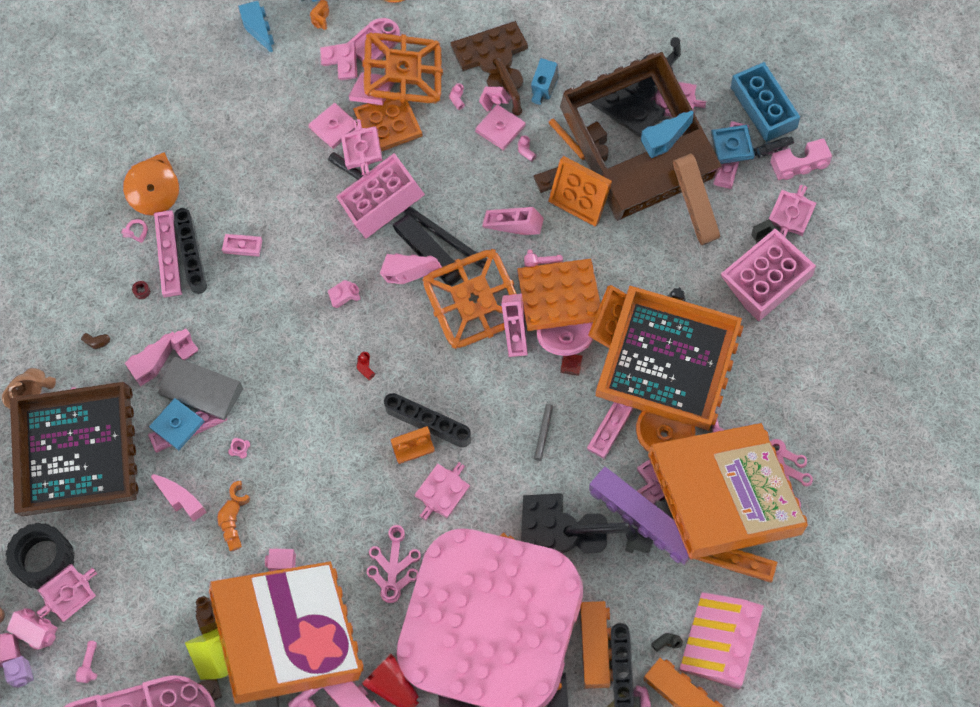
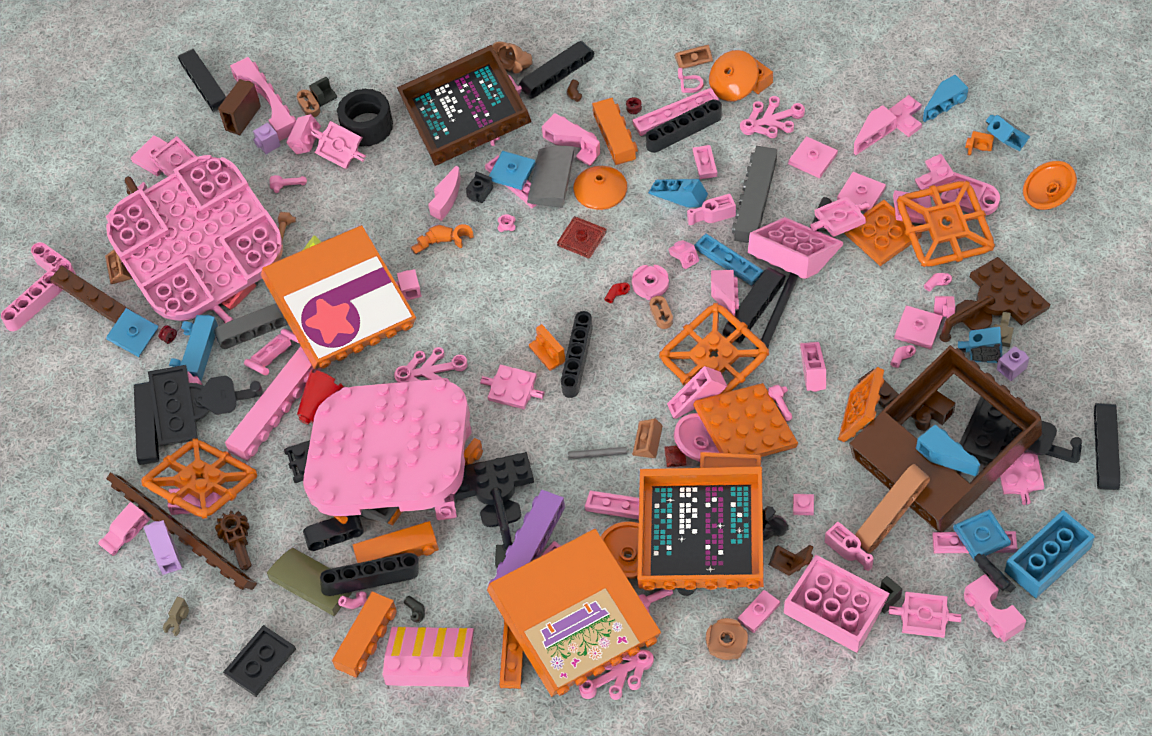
camera: 75 degrees right, 10 degrees down
none -> nougat piece [278,212,296,240]
none -> black brick [466,171,493,203]
none -> black beam [518,41,595,99]
none -> clear red plate [557,216,607,259]
none -> orange dish [573,166,627,210]
none -> orange brick [592,98,638,165]
none -> bright pink plate [632,265,669,300]
none -> nougat slope [632,418,663,458]
none -> dark azure slope [648,179,708,207]
none -> nougat beam [650,296,673,329]
none -> nougat slope [674,44,713,69]
none -> bright pink piece [687,194,736,225]
none -> dark azure plate [694,233,764,286]
none -> nougat plate [706,618,748,660]
none -> dark grey brick [732,146,777,243]
none -> bright pink plate [738,590,780,633]
none -> bright pink plant [740,96,805,138]
none -> reddish brown bracket [768,545,813,576]
none -> bright pink plate [788,136,838,178]
none -> bright pink plate [793,494,814,516]
none -> bright pink piece [825,522,874,571]
none -> bright pink slope [853,105,897,155]
none -> bright pink plate [889,95,922,137]
none -> dark tan plate [994,312,1014,347]
none -> lavender brick [996,346,1029,381]
none -> black beam [1094,403,1120,490]

